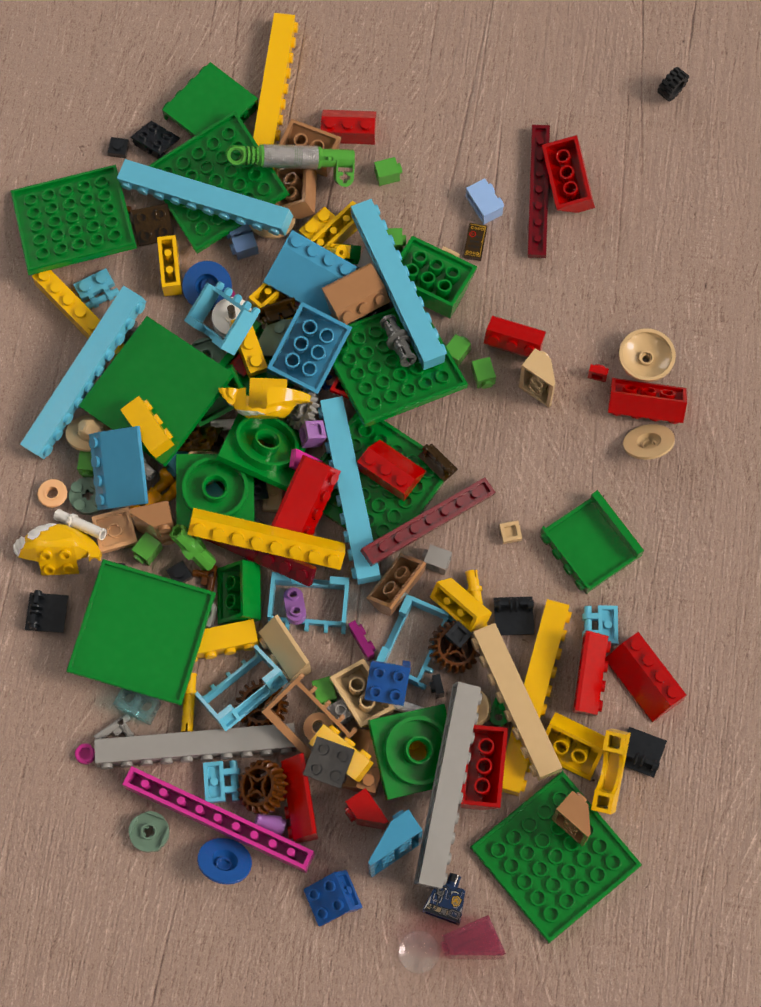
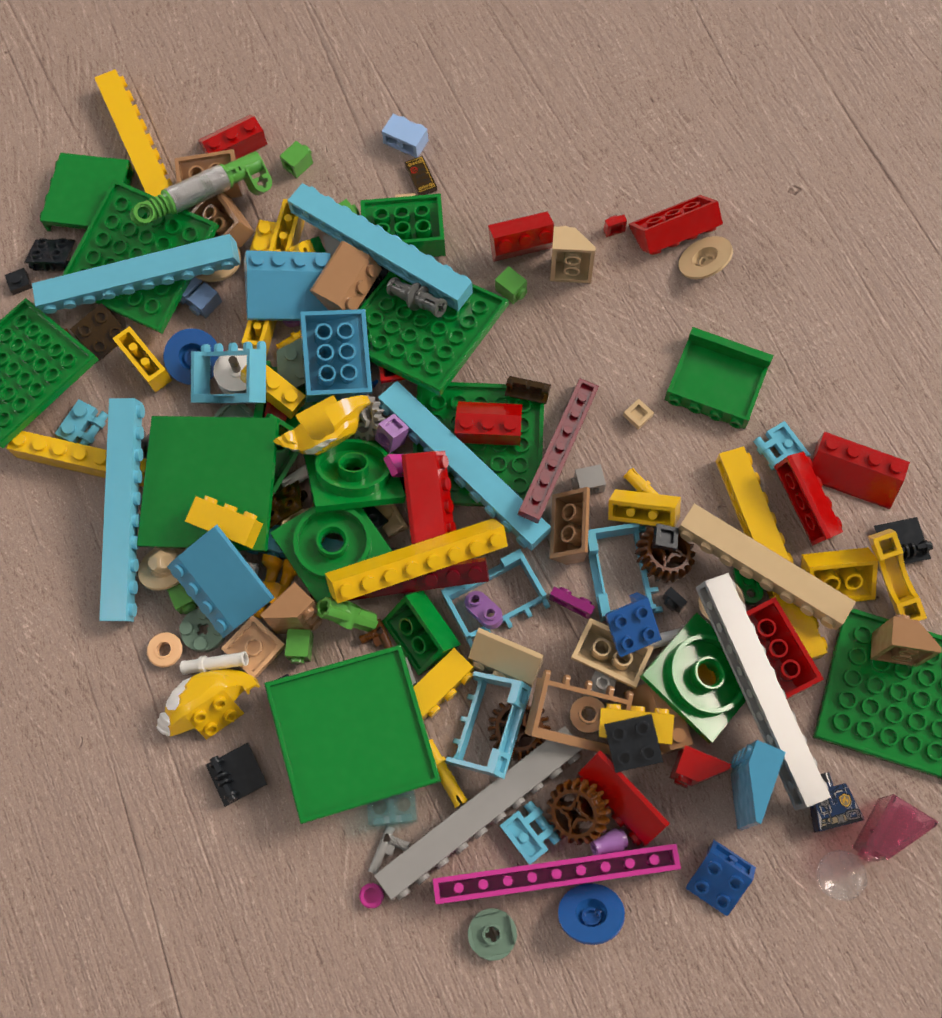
camera: 30 degrees left, 0 degrees up
black plate [166,560,193,583] -> none
dark brown hinge [259,297,298,325] -> none
bright green brick [312,676,337,708] -> none
bright green brick [446,334,471,367] -> none
black hinge [493,596,535,636] -> none
dark red plate [528,125,550,258] -> none
red slope [542,135,595,213] -> none
tan dish [619,329,676,382] -> none

